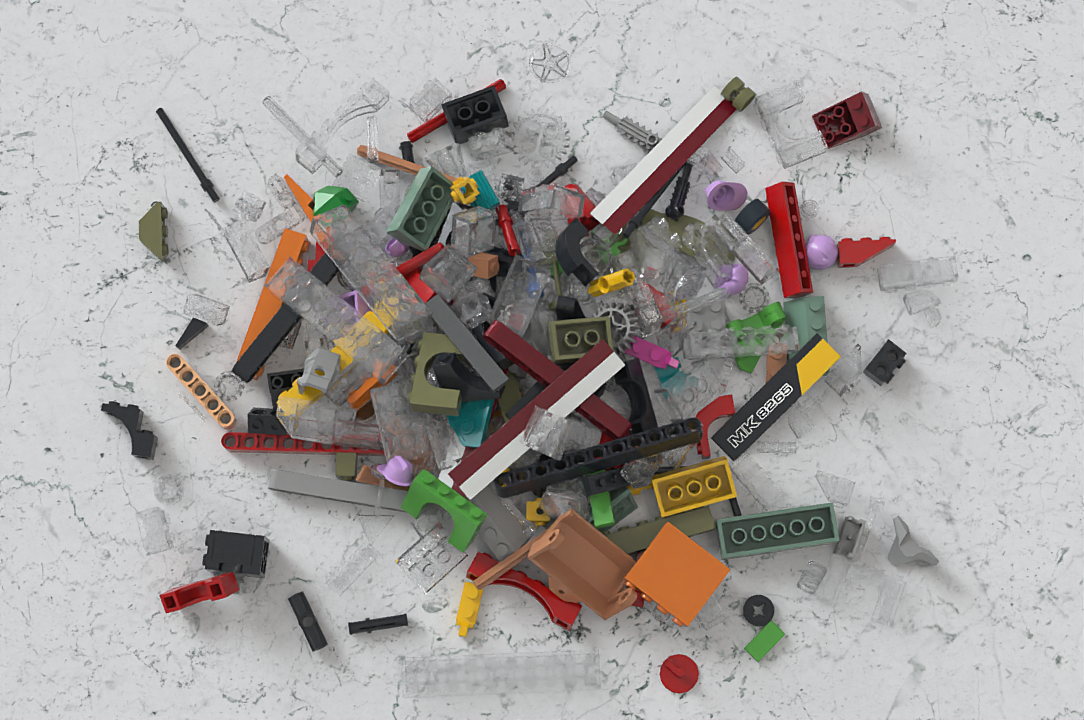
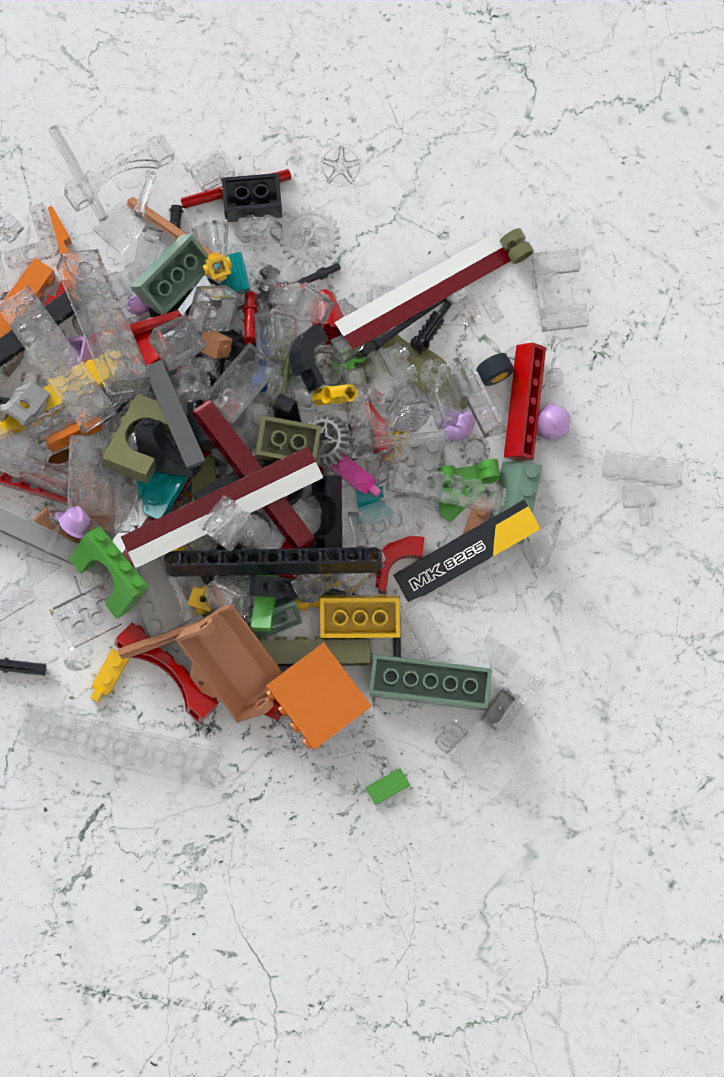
camera: 10 degrees right, 0 degrees up
green slope [313,185,359,229] -> none
olive brick [335,452,358,482] -> none
light grey piece [603,111,662,150] -> none
red shield [660,654,699,694] -> none
lavender piece [704,180,748,211] -> none
black gear [743,595,774,626] -> none
dark red slope [812,91,882,150] -> none
red slope [837,237,896,268] -> none
black brick [863,339,907,386] -> none
light grey piece [888,515,939,566] -> none

